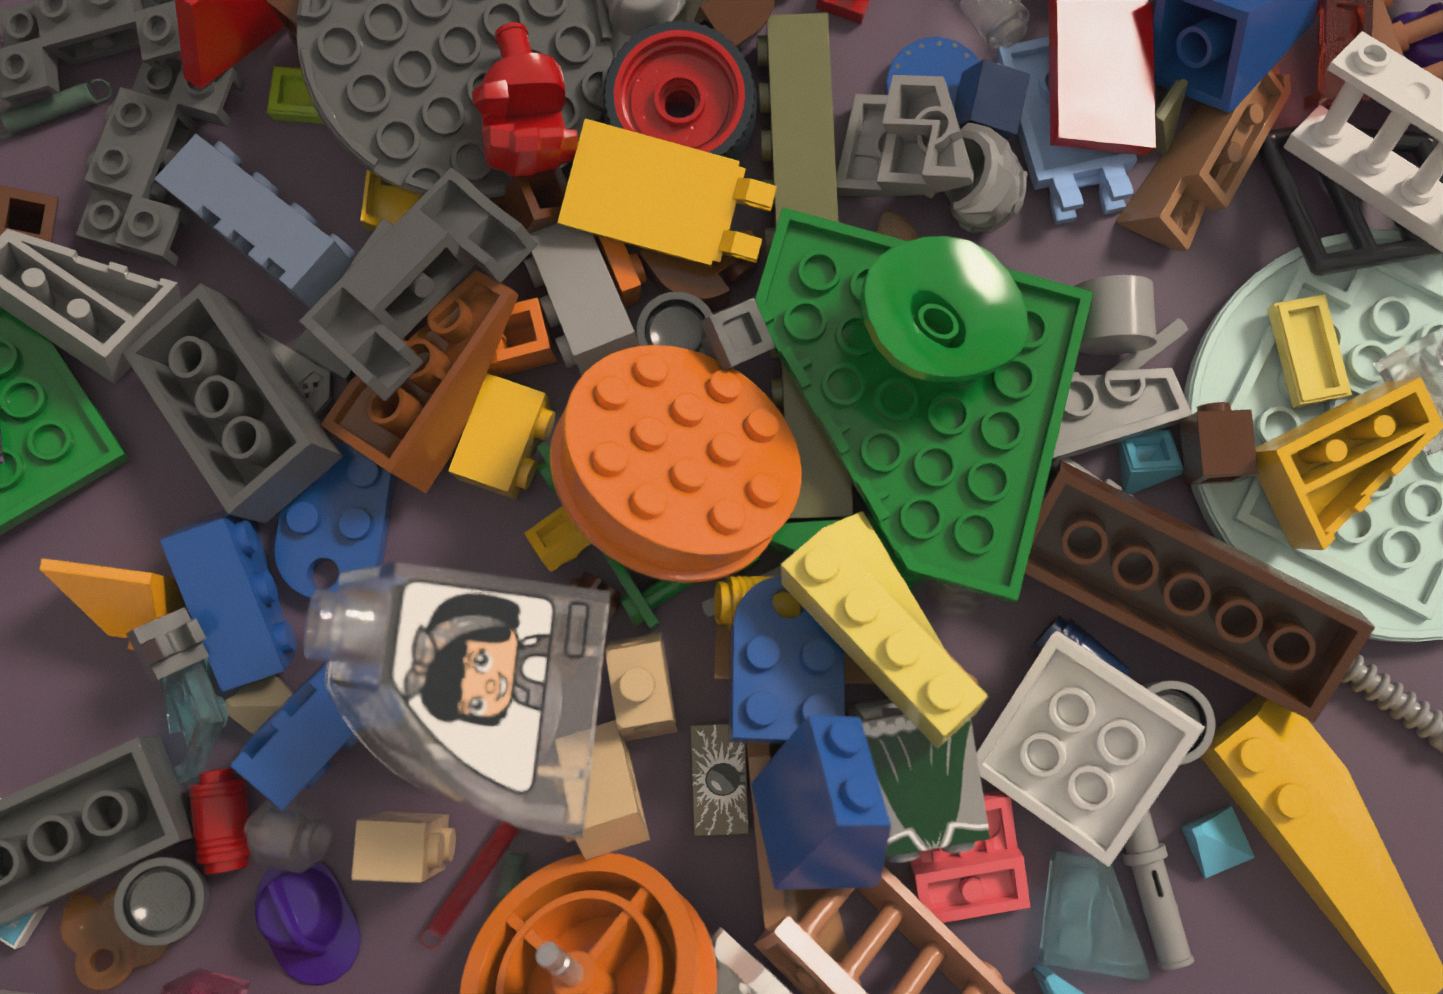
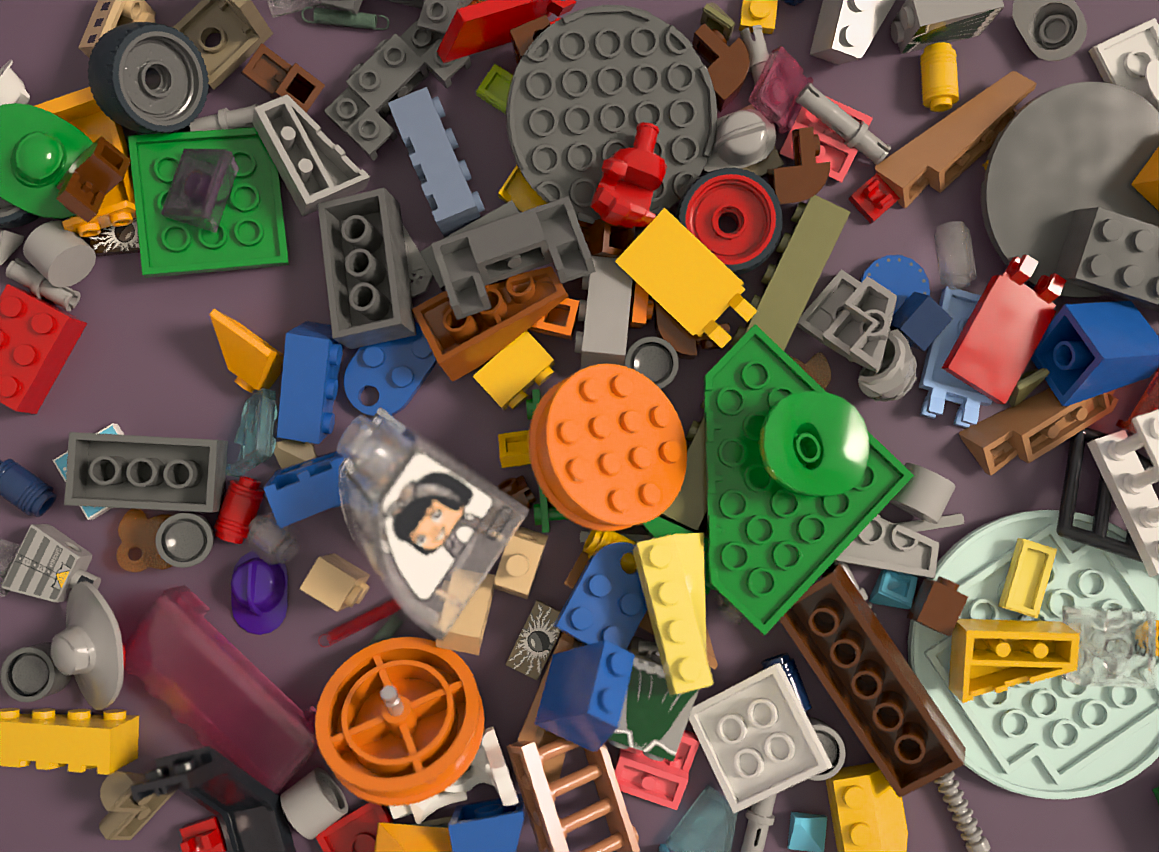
camera: 30 degrees right, 5 degrees up
dark grey tile [126,607,210,684] -> none
dark grey tile [700,298,776,370] -> none

